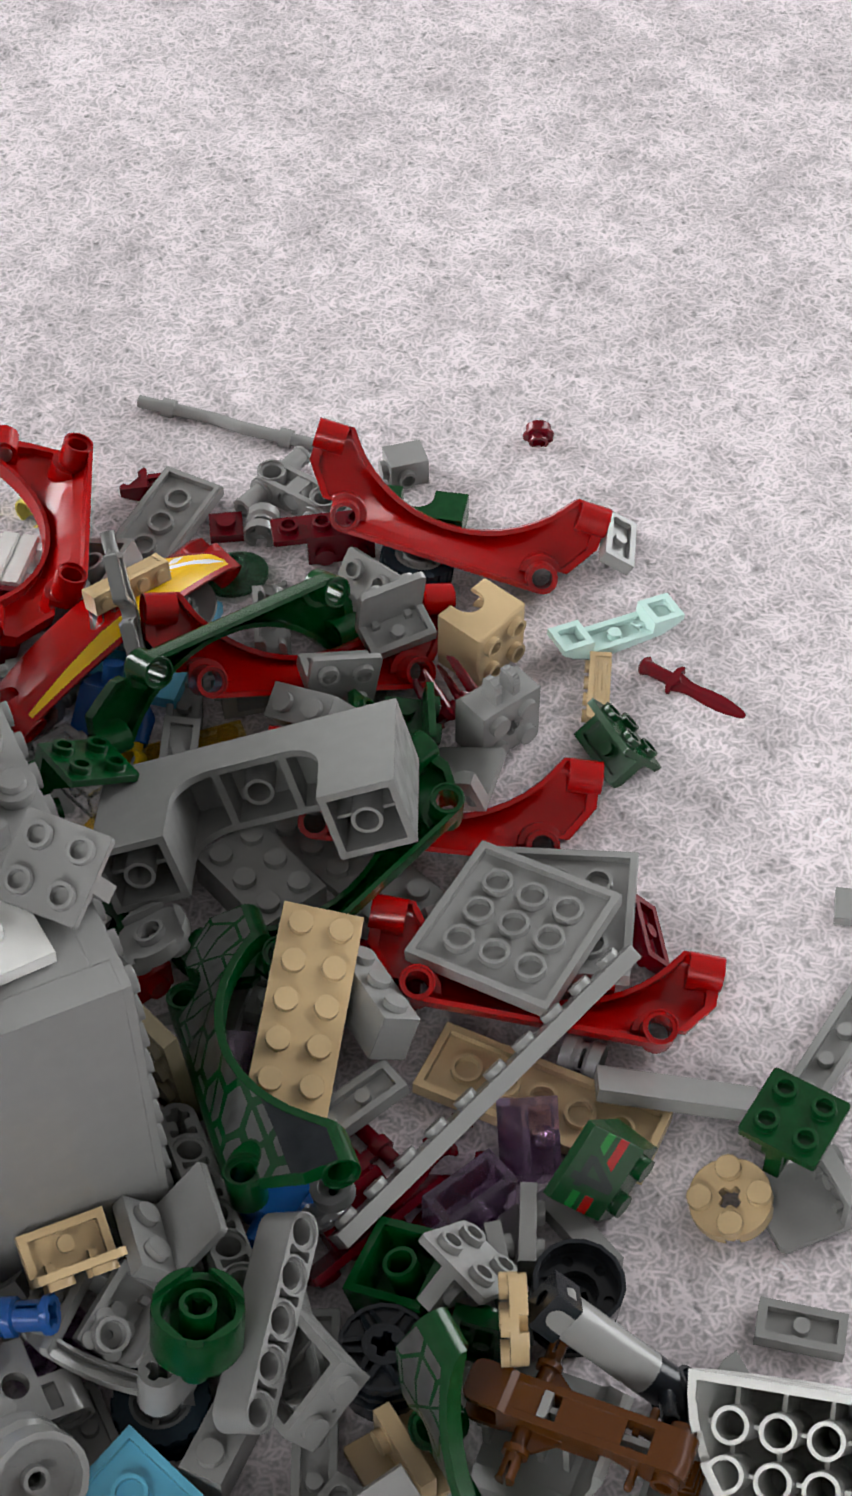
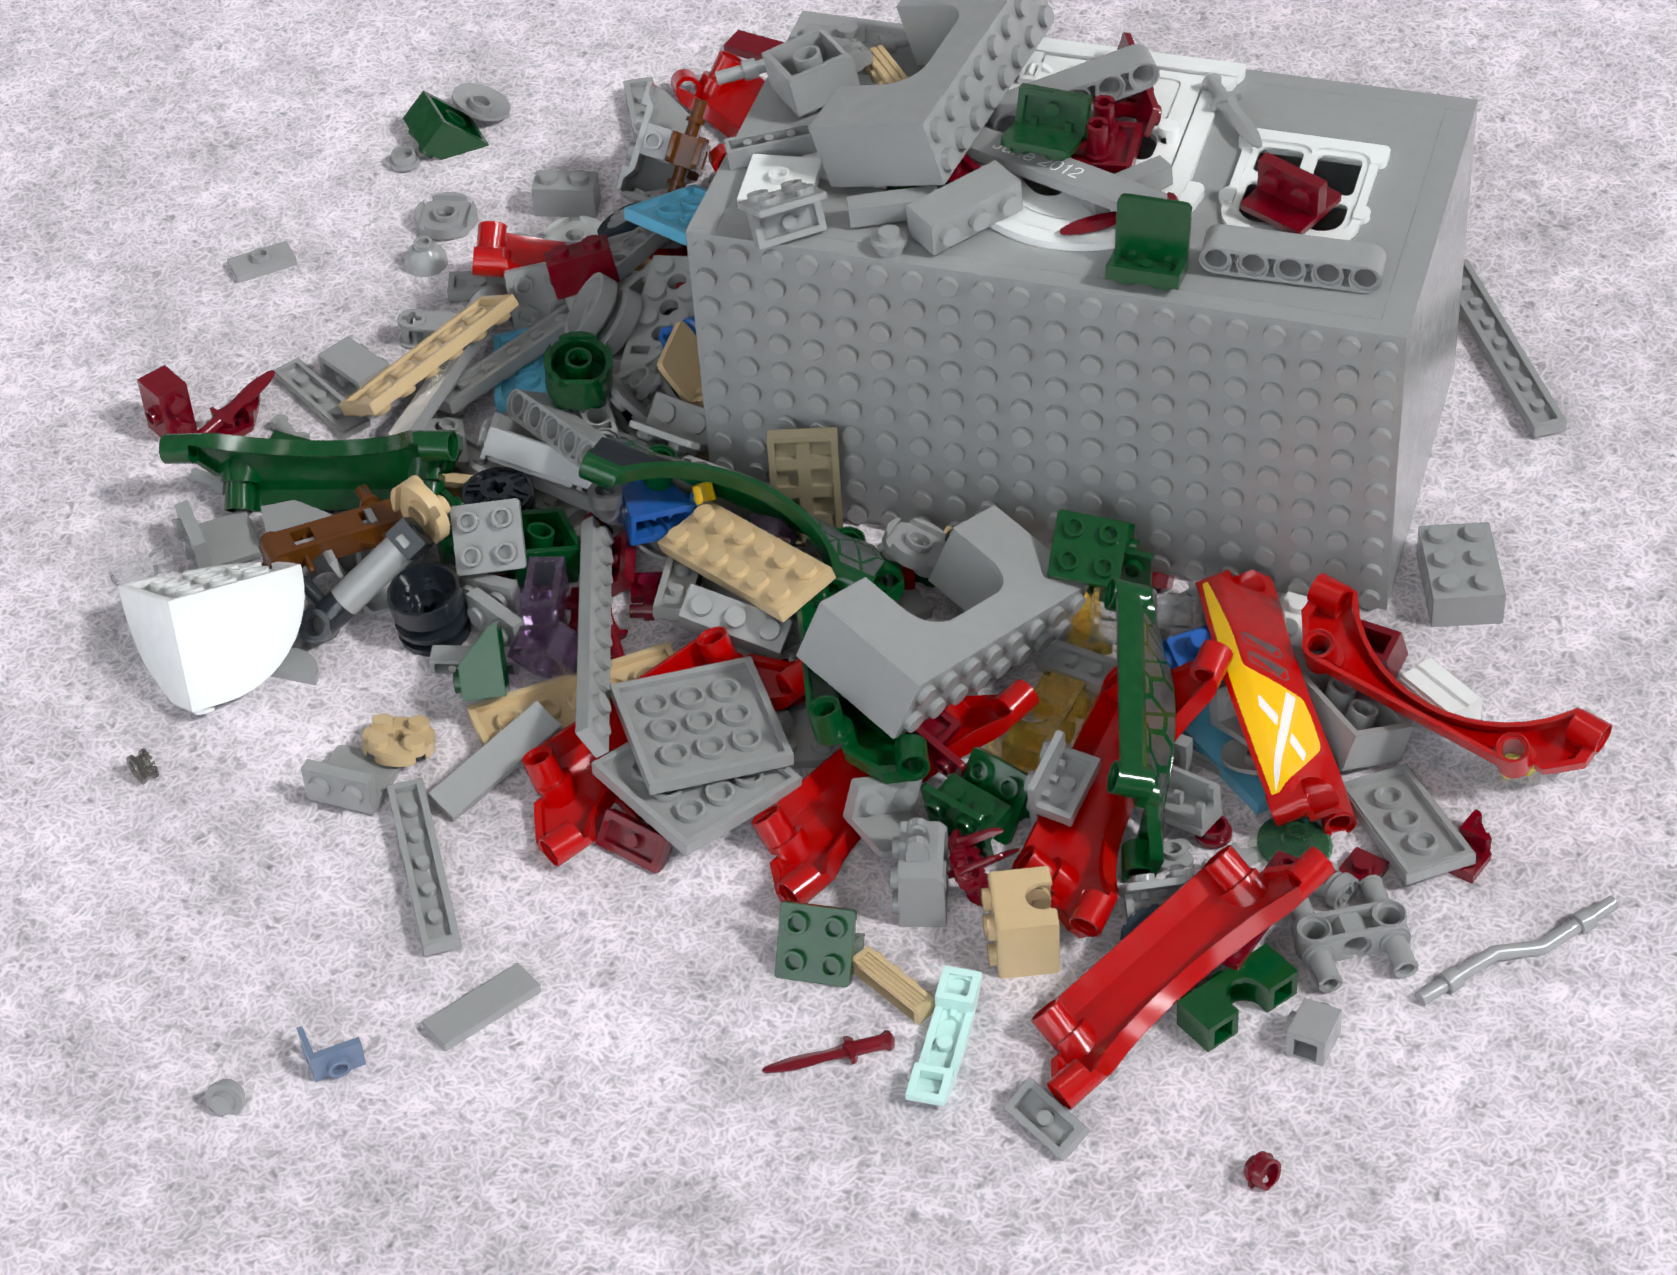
camera: 135 degrees right, 5 degrees down
tan piece [82,553,172,616] -> none
light grey piece [99,530,146,656] -> none
light grey brick [263,681,356,726] -> none
light grey bracket [355,571,437,659] -> none
dark green bracket [738,1068,851,1178] -> none
light grey plate [753,1296,849,1363] -> none

